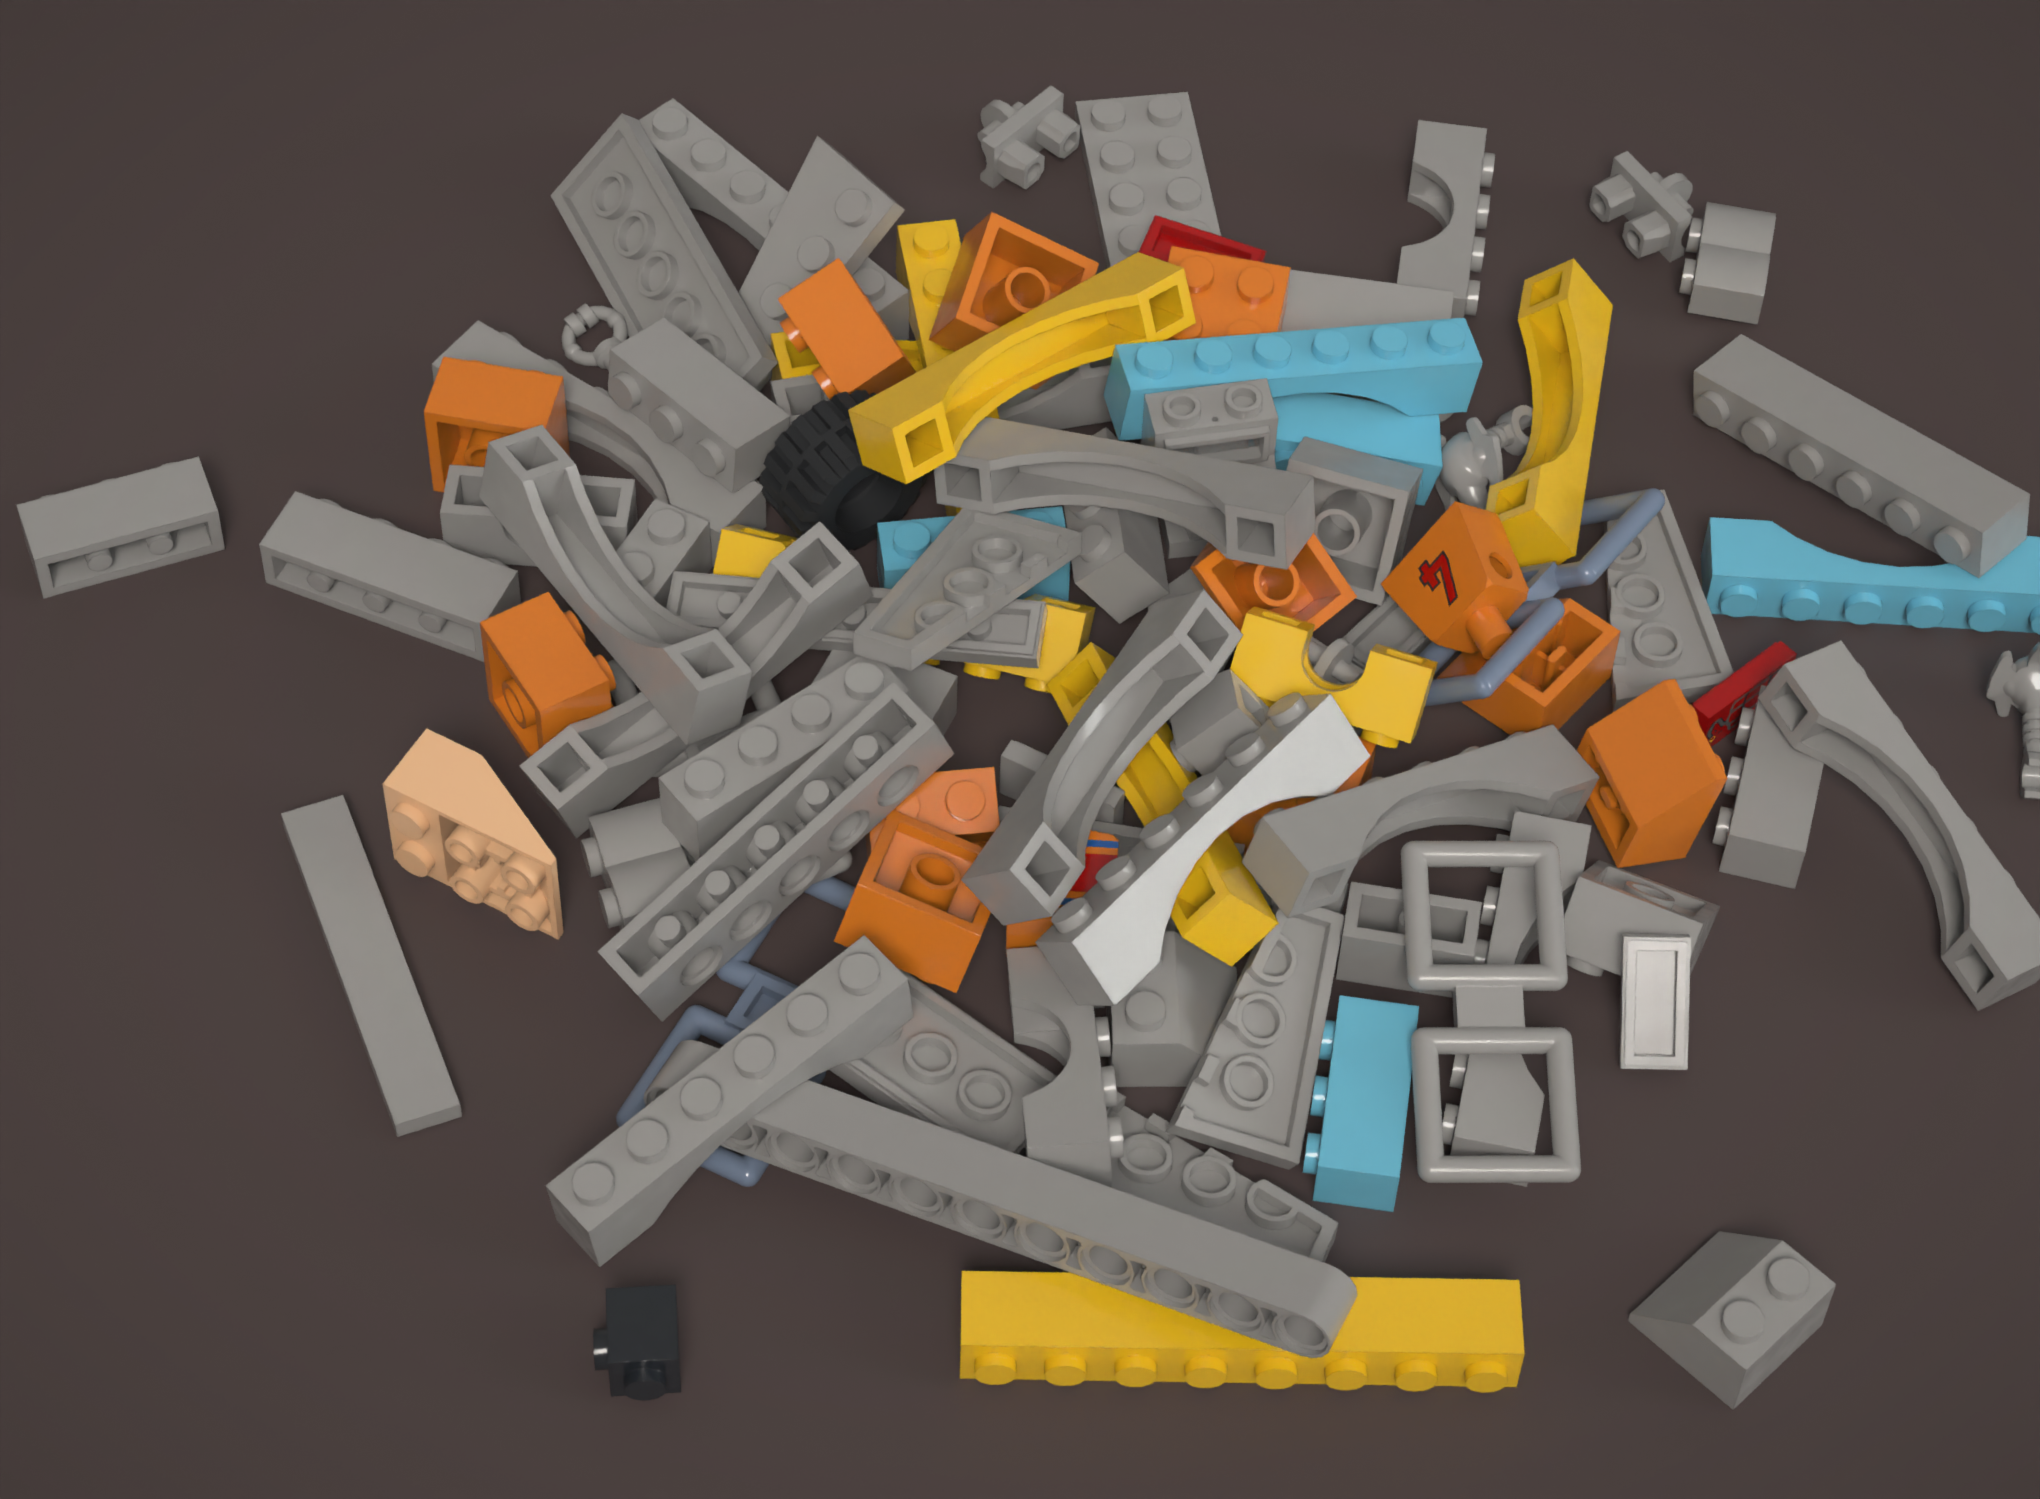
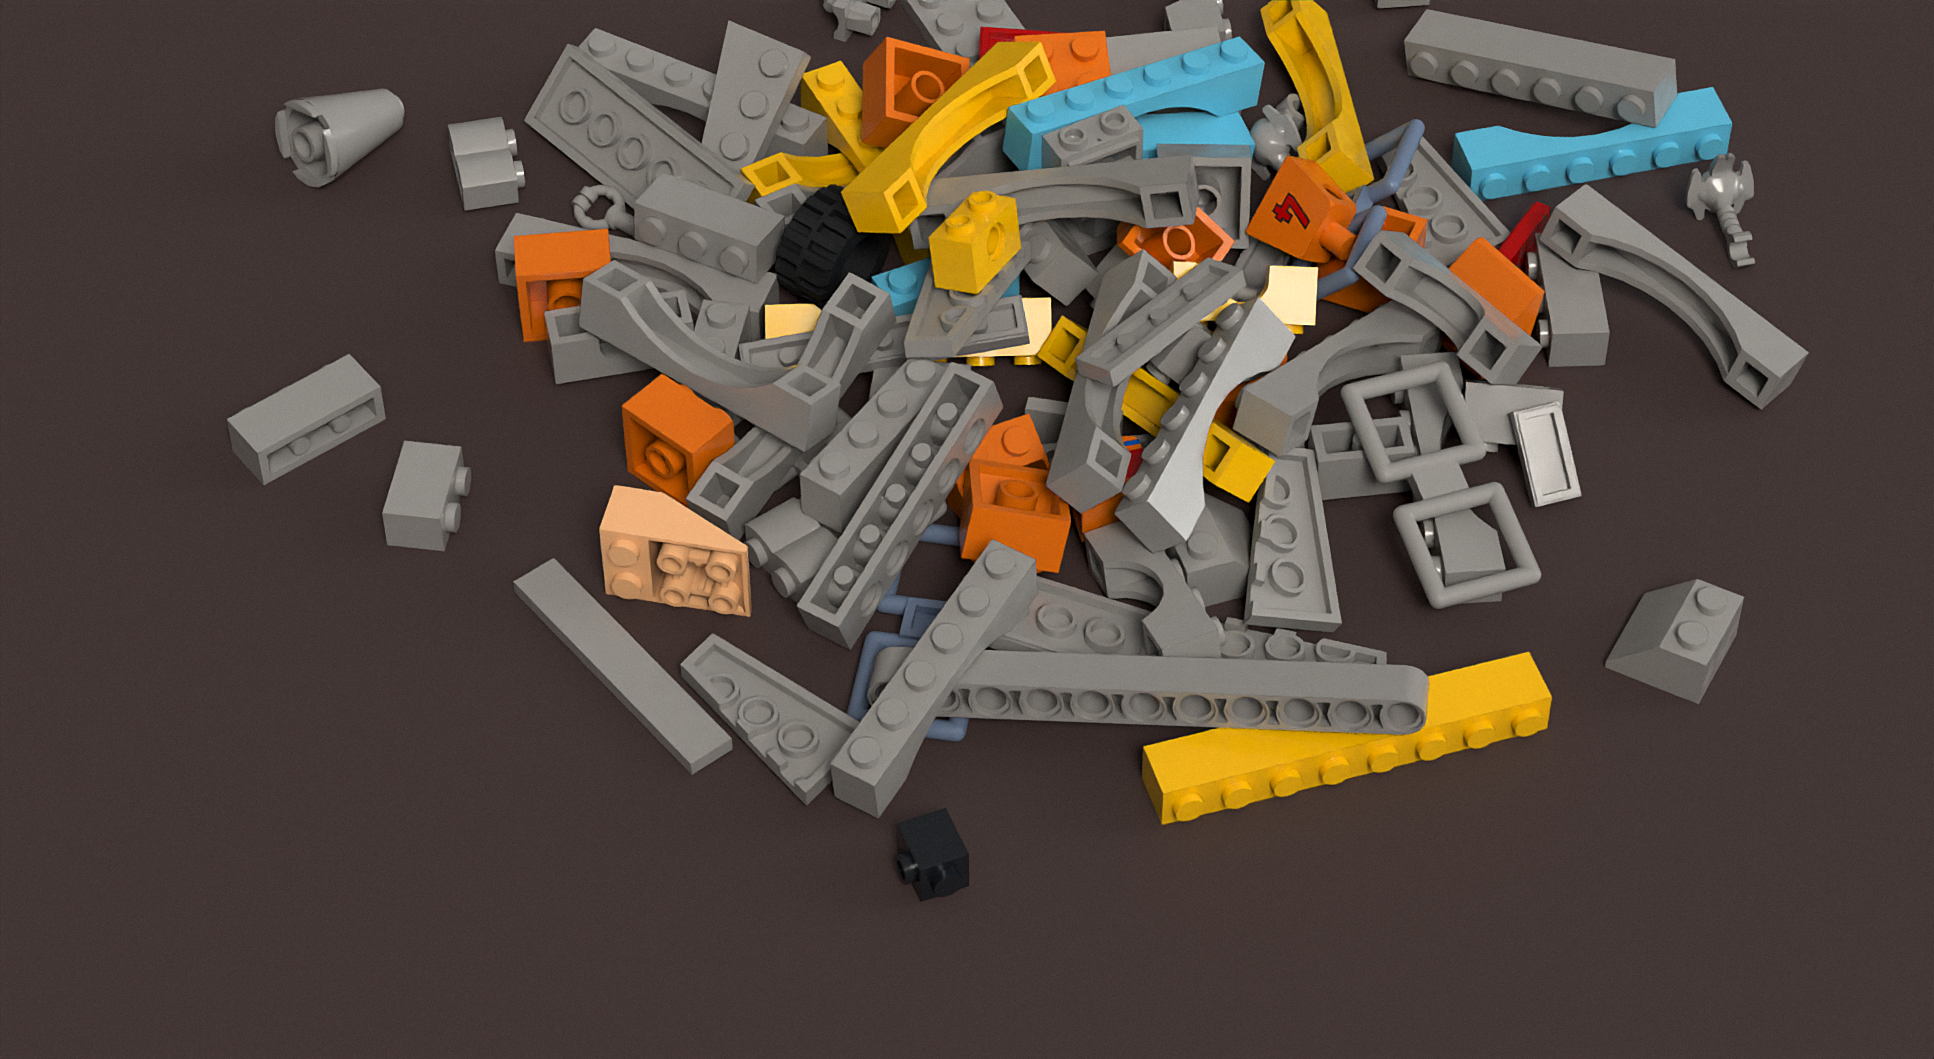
camera: 15 degrees left, 5 degrees down
light grey brick [259,491,521,662] -> none
orange slope [778,258,917,400] -> none
medium azure brick [1303,995,1419,1212] -> none
none -> light grey cone [275,88,405,188]
none -> light grey brick [382,441,471,551]
none -> light grey brick [447,117,526,211]
none -> light grey wing [680,633,860,806]
none -> yellow brick [928,191,1021,294]
none -> light grey plate [1075,257,1246,387]
none -> light grey arch [1353,230,1543,385]

